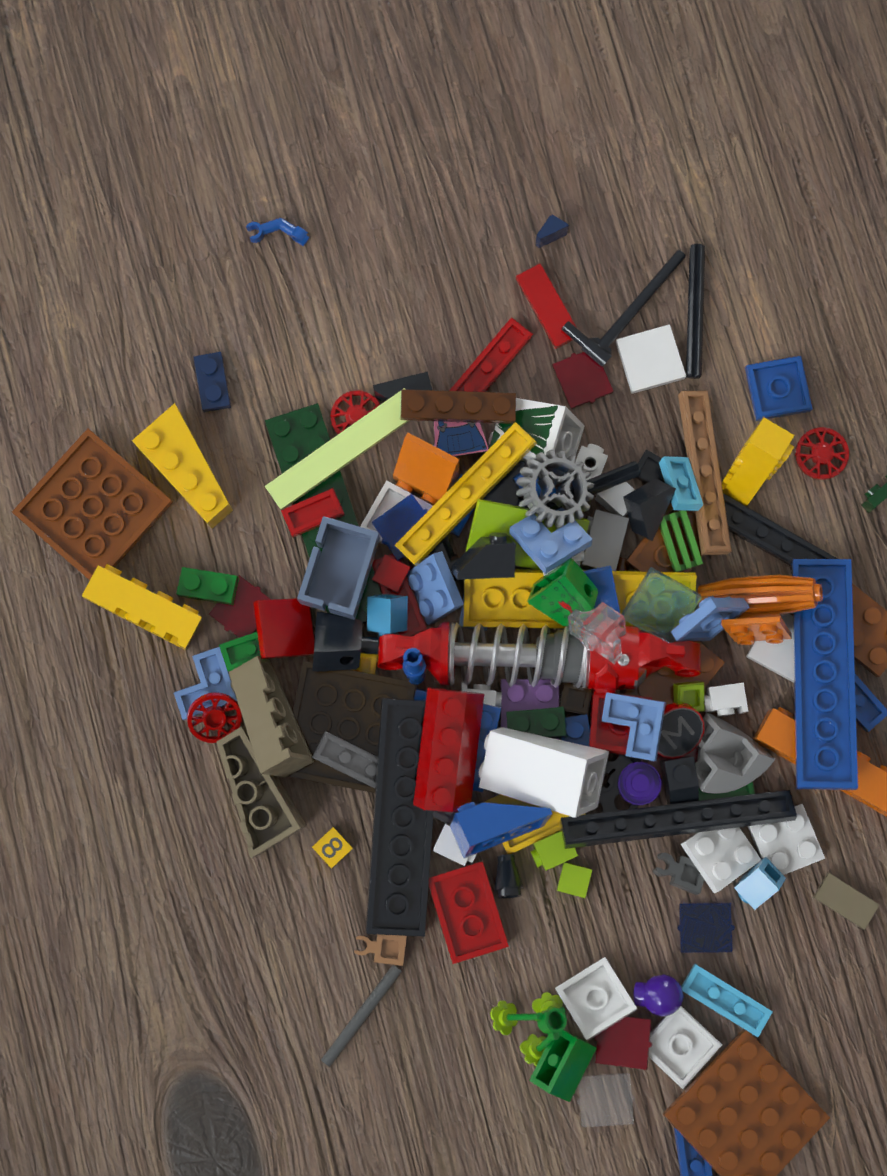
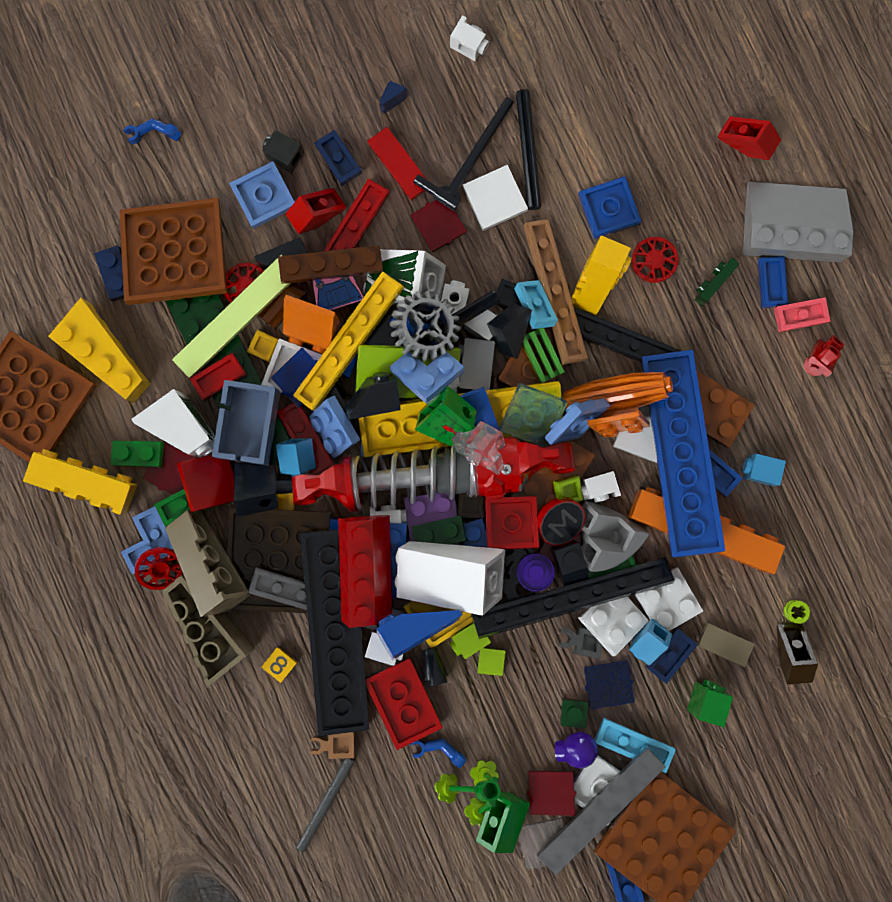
camera: 10 degrees left, 5 degrees up
red tile [372,554,411,593] -> none
blue pin [403,648,426,685] -> none
white plate [555,957,637,1041] -> none
medium blue plate [602,692,666,761] -> none
none -> dark orange plate [119,198,227,305]
none -> white slope [131,389,215,457]
none -> medium blue plate [229,161,294,229]
none -> yellow tile [247,330,279,363]
none -> reddish brown piece [258,283,308,330]
none -> pearl dark grey brick [262,130,304,173]
none -> red slope [285,188,347,234]
none -> dark blue plate [314,130,362,186]
none -> blue arm [410,739,466,769]
none -> white brick [450,15,490,61]
none -> flat silver tile [537,746,666,875]
none -> dark green plate [560,699,588,728]
none -> dark blue plate [645,627,698,684]
none -> green brick [687,679,733,728]

